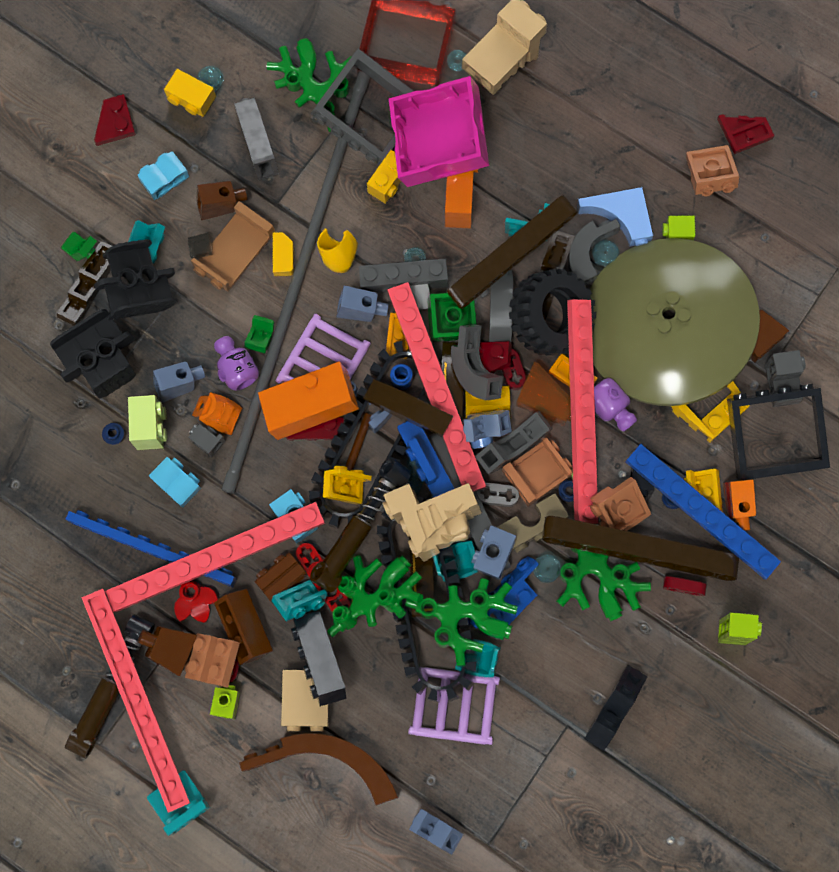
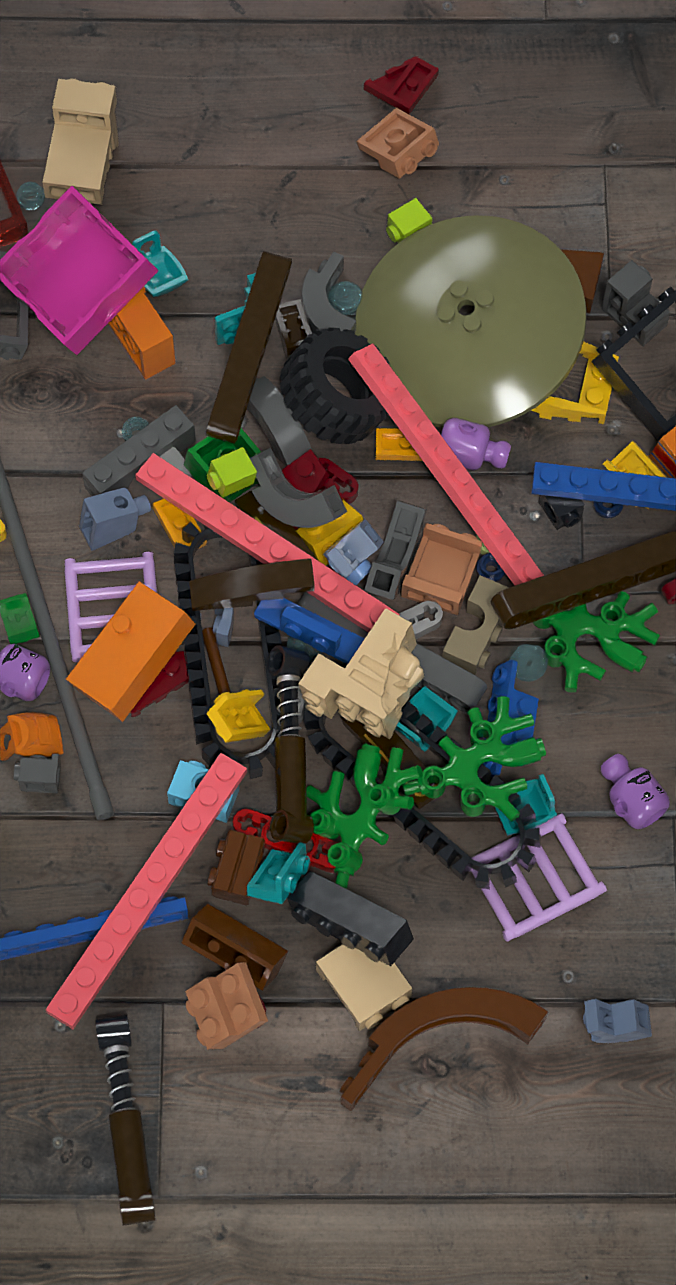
camera: 40 degrees left, 10 degrees down
coral plate [82,589,190,813] -> none
reddish brown torso [137,626,197,676] -> none
teal bracket [147,770,211,836] -> none
medium azure brick [149,457,201,508] -> none
red plate [174,581,218,623] -> none
lime brick [210,685,240,720] -> none
yellow piece [317,229,358,273] -> none
yellow brick [367,150,401,204] -> none
blue brick [390,364,413,390] -> none
sand blue brick [471,526,517,580] -> none
clear orange slope [516,362,571,427] -> none
light blue arch [577,187,653,247] -> none
nougat plate [590,477,651,531] -> none
none -> teal piece [132,230,188,297]
none -> lime brick [207,447,257,498]
none -> medium lavender piece [601,754,670,829]

